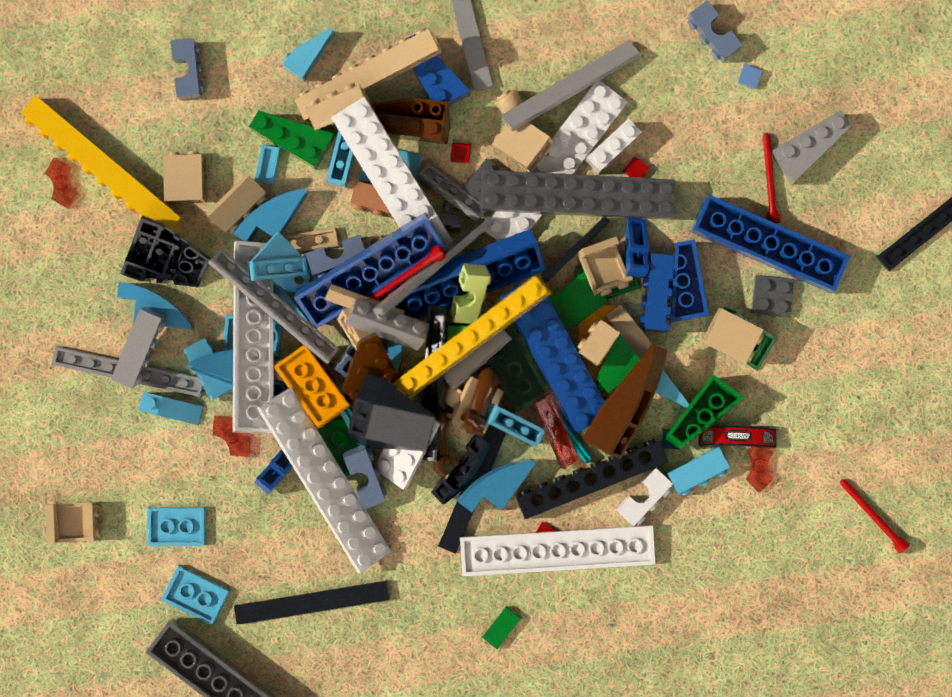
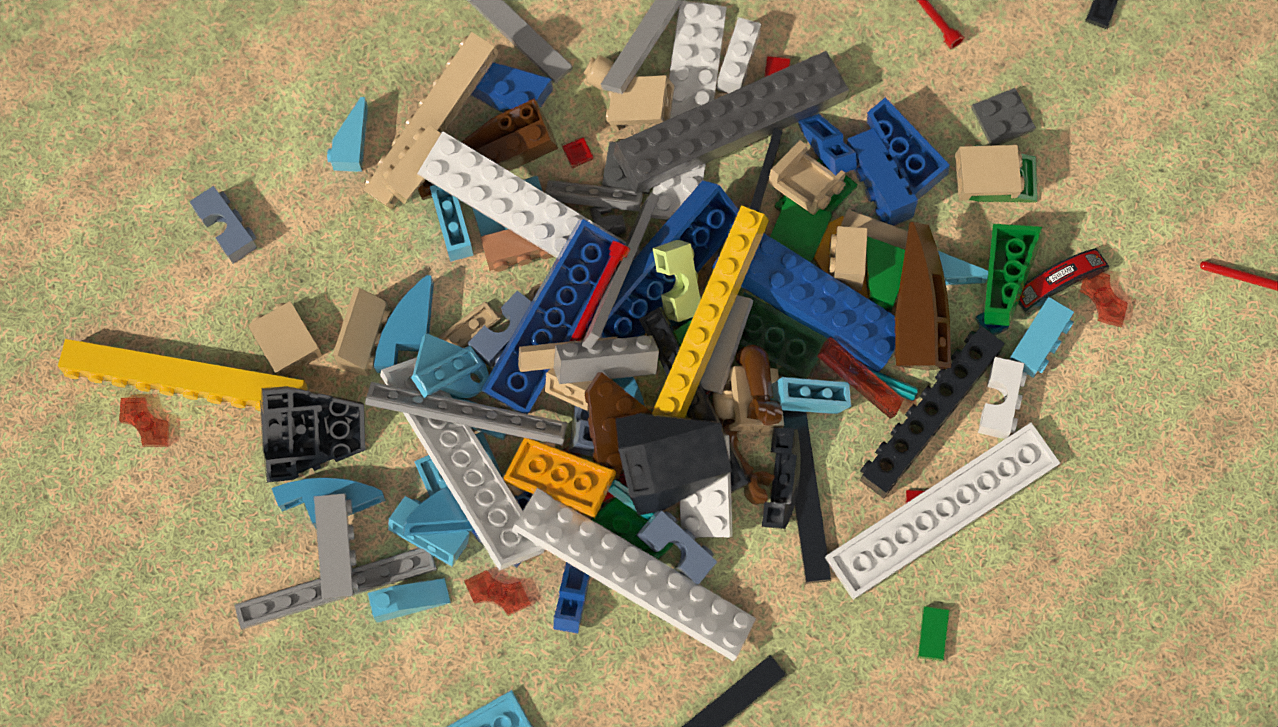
camera: 30 degrees left, 15 degrees down
green wedge [248,110,336,170] -> none
medium azure tile [255,144,281,185] -> none
dark azure slope [456,459,536,512] -> none
blue brick [690,194,850,293] -> none

